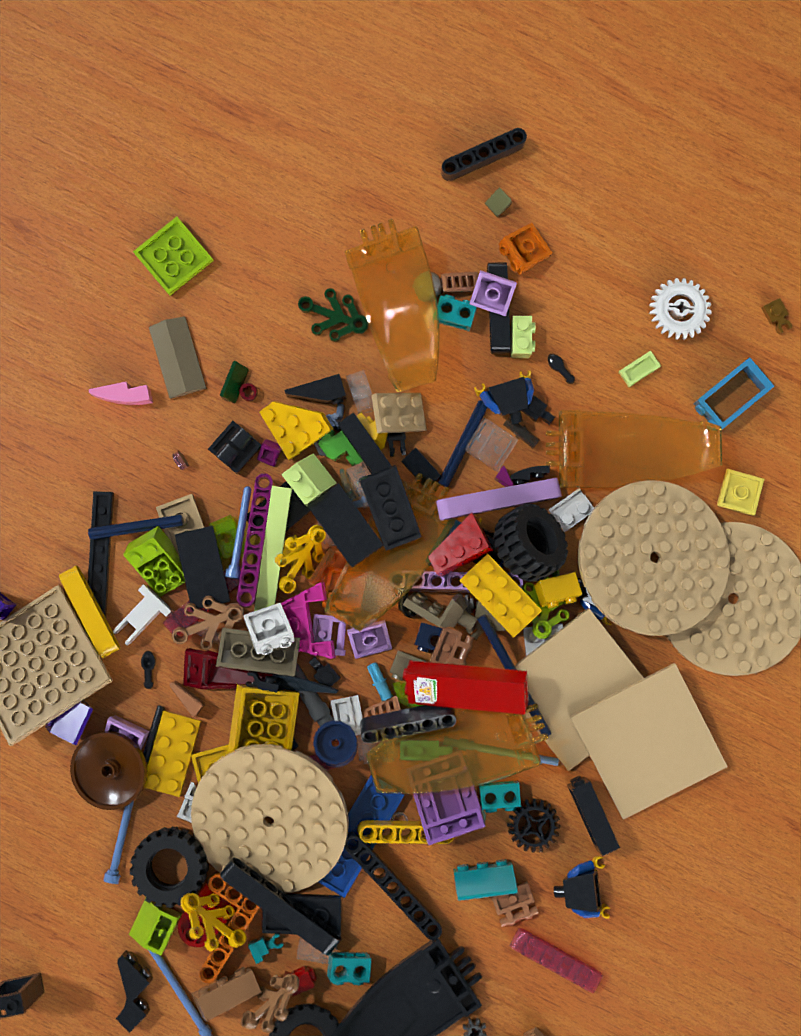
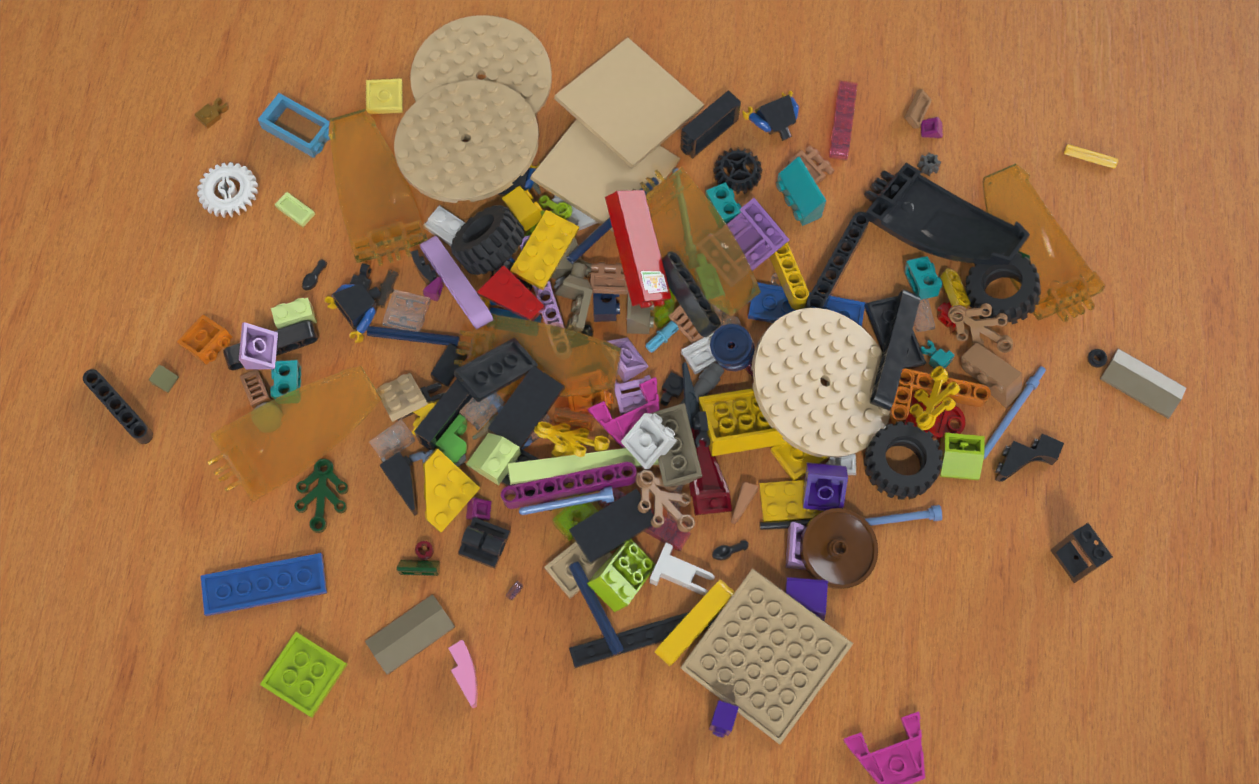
camera: 105 degrees left, 15 degrees down
none -> blue plate [201,553,327,616]
none -> dark purple slope [803,463,848,511]
none -> yellow beam [940,268,970,308]

